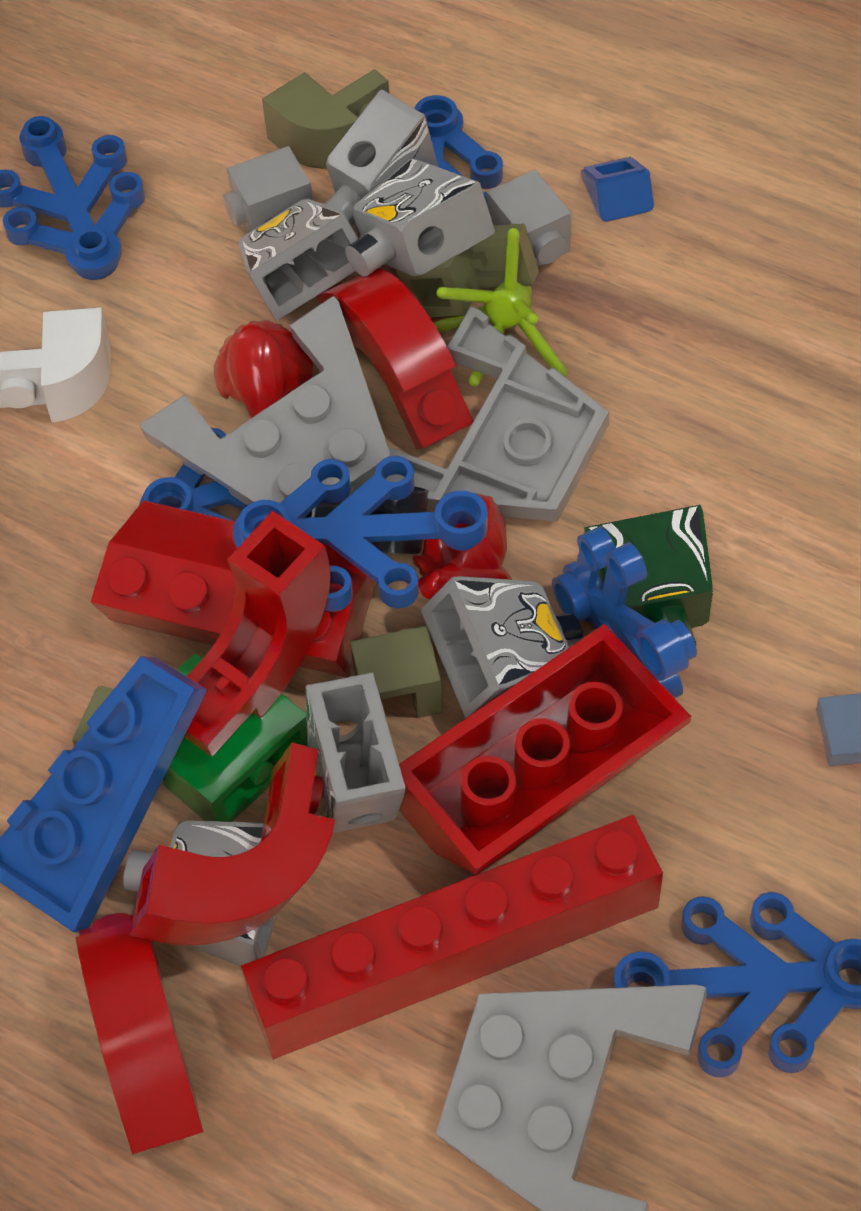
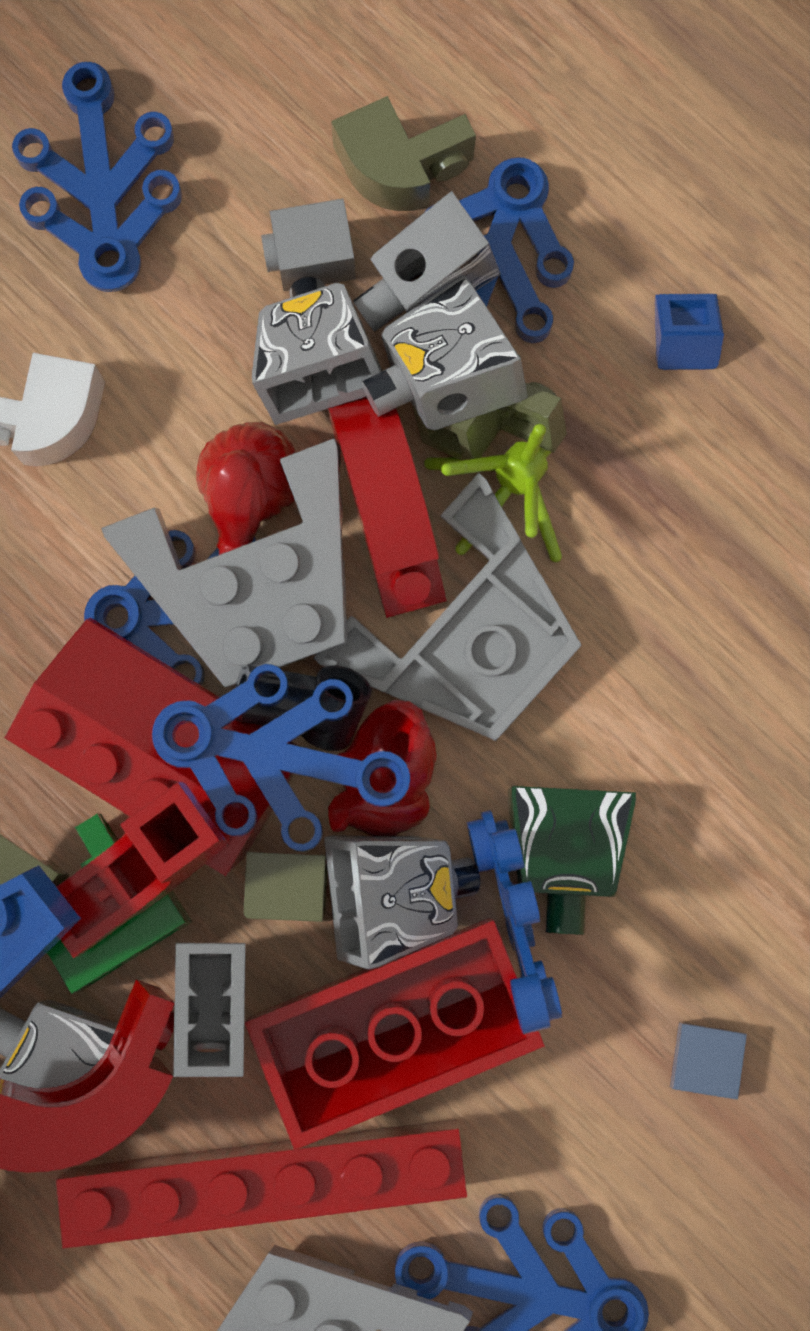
camera: 10 degrees right, 25 degrees up
light grey brick [487,170,571,266] -> none

